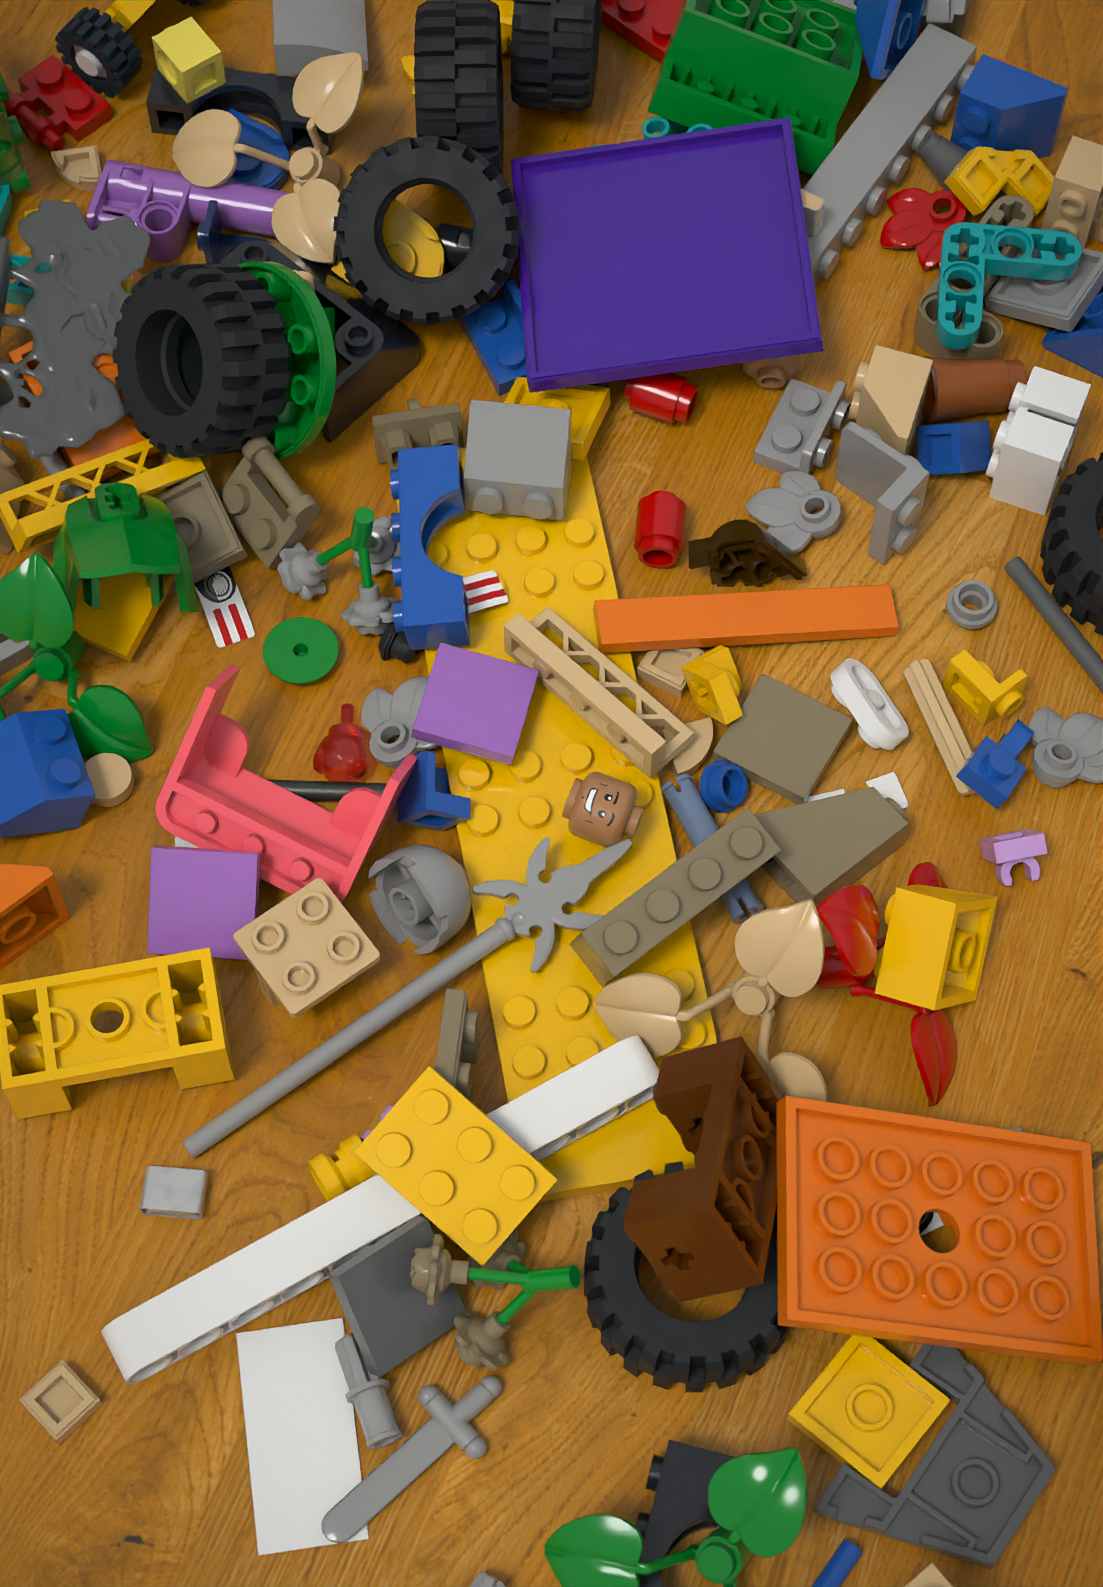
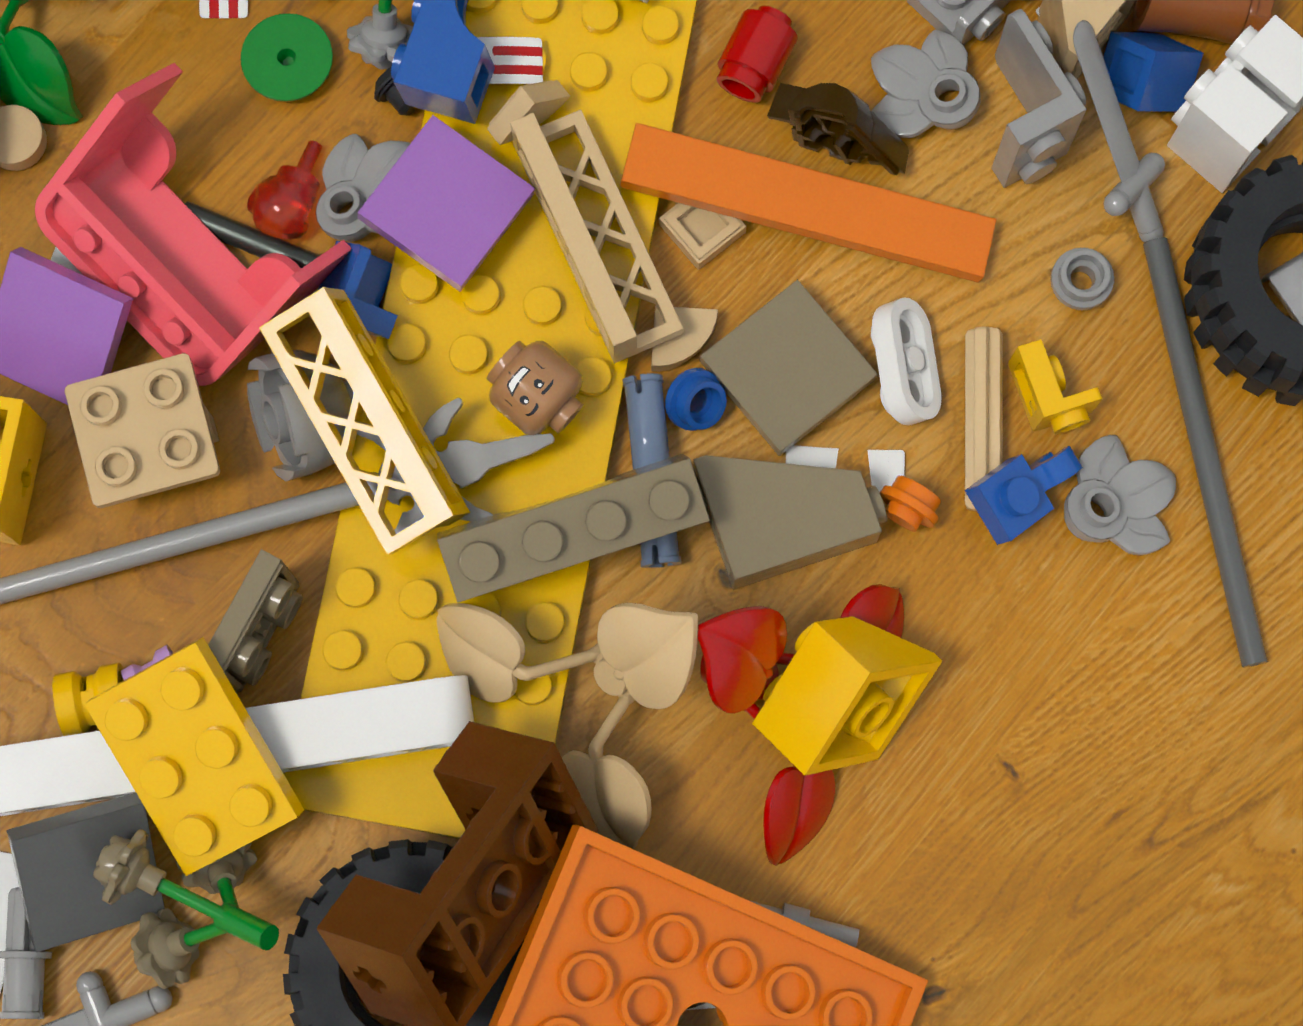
camera: 20 degrees right, 15 degrees up
yellow bracket [681,645,743,725] -> none
lavender tile [979,829,1048,886] -> none
none -> fence [259,287,471,555]
none -> tan tile [487,80,570,145]
none -> orange plate [880,475,941,532]
none -> light grey sword [1073,20,1165,243]

